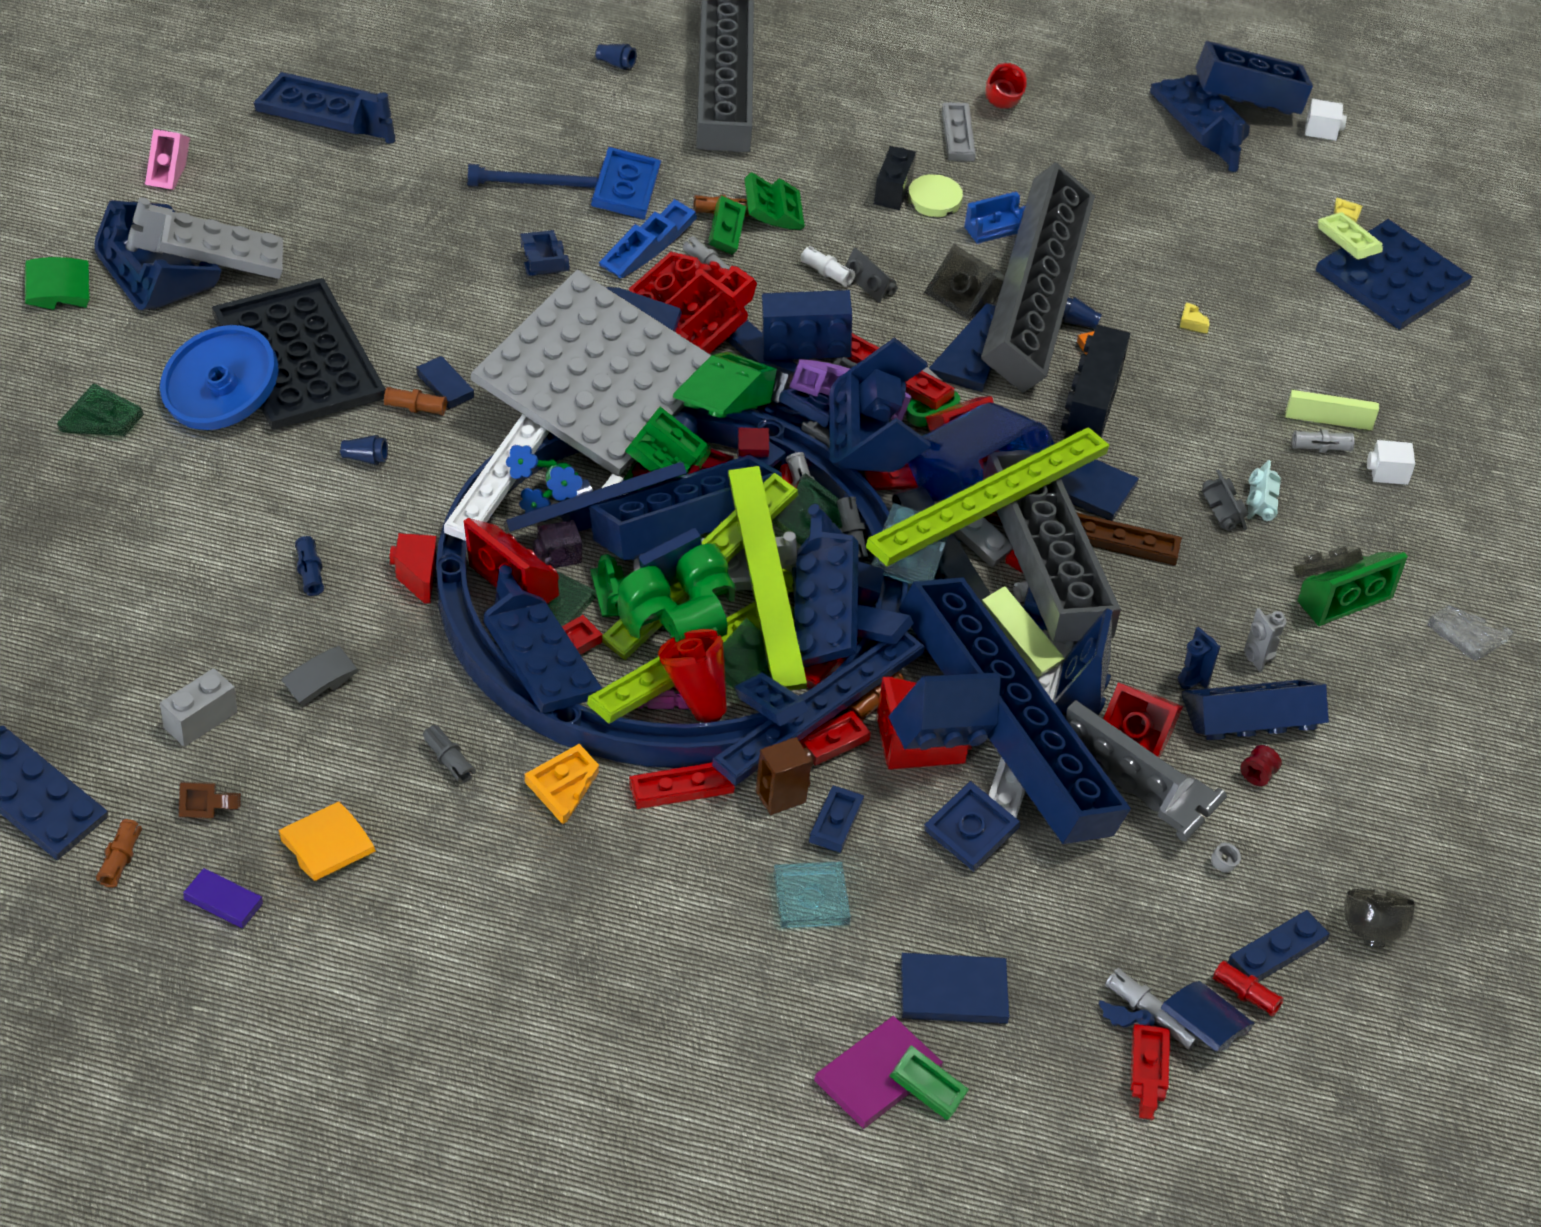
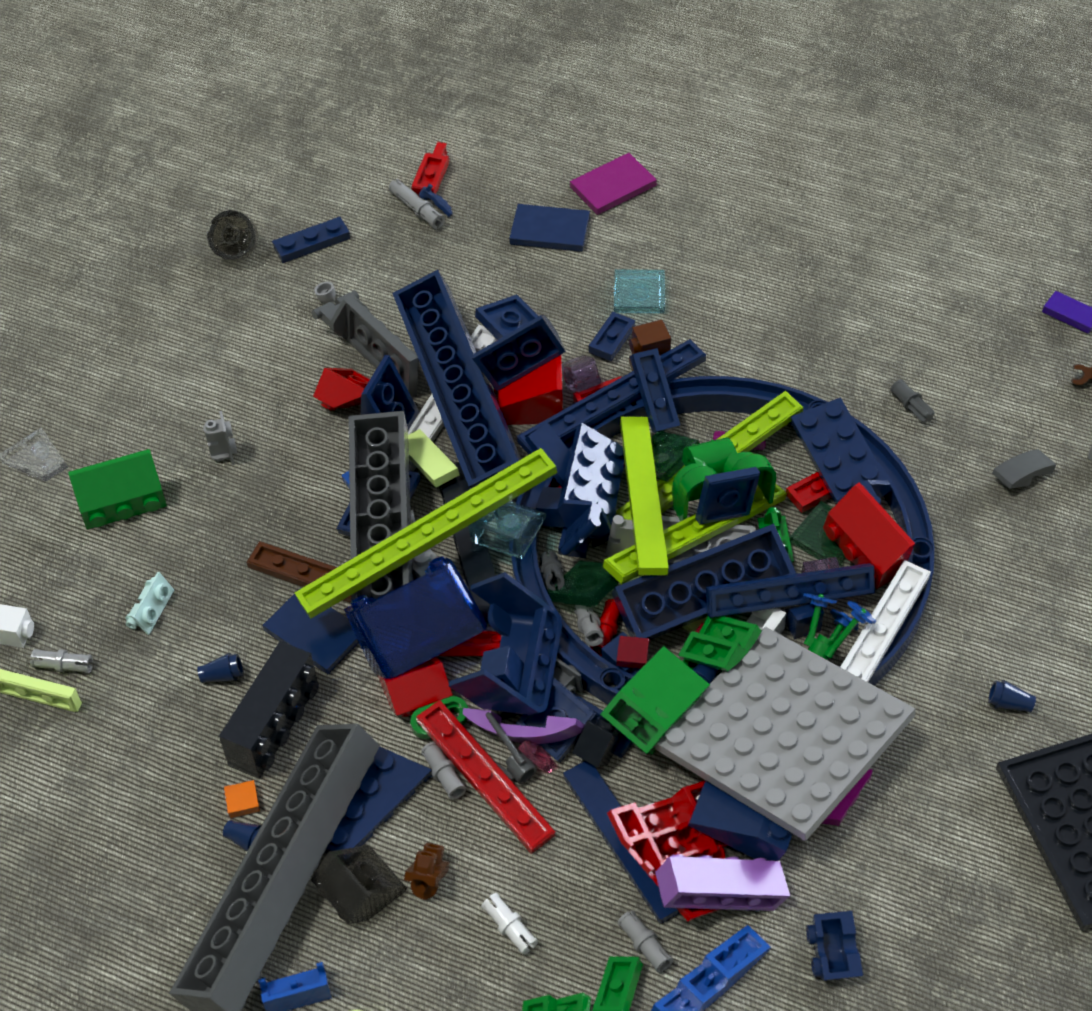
camera: 165 degrees left, 5 degrees up
light orange slope [278,801,375,881] -> none
dark blue pin [295,536,324,596] -> none
dark orange pin [384,386,447,416] -> none
red slope [390,533,437,604] -> none
dark blue tile [416,356,474,409] -> none
light orange wing [525,744,599,824] -> none
red tile [629,763,735,809] -> none
red cone [658,629,727,723] -> none
dark blue brick [762,290,852,361] -> none
dark grey hinge [845,247,898,303] -> none
green tile [889,1045,969,1120] -> none
dark blue slope [1161,980,1255,1052] -> none
dark blue hinge [1178,626,1221,690] -> none
light yellow tile [1179,302,1209,334] -> none
dark blue slope [1182,679,1329,740] -> none
dark grey hinge [1202,469,1248,531] -> none
red pin [1212,960,1284,1017] -> none
dark red wheel [1240,745,1282,787] -> none
clear smoke plate [1293,546,1364,578] -> none
none -> dark blue cone [197,653,243,683]
none -> reddish brown hips [404,843,449,899]
none -> clear purple brick [562,355,602,393]
none -> brick [655,854,790,911]

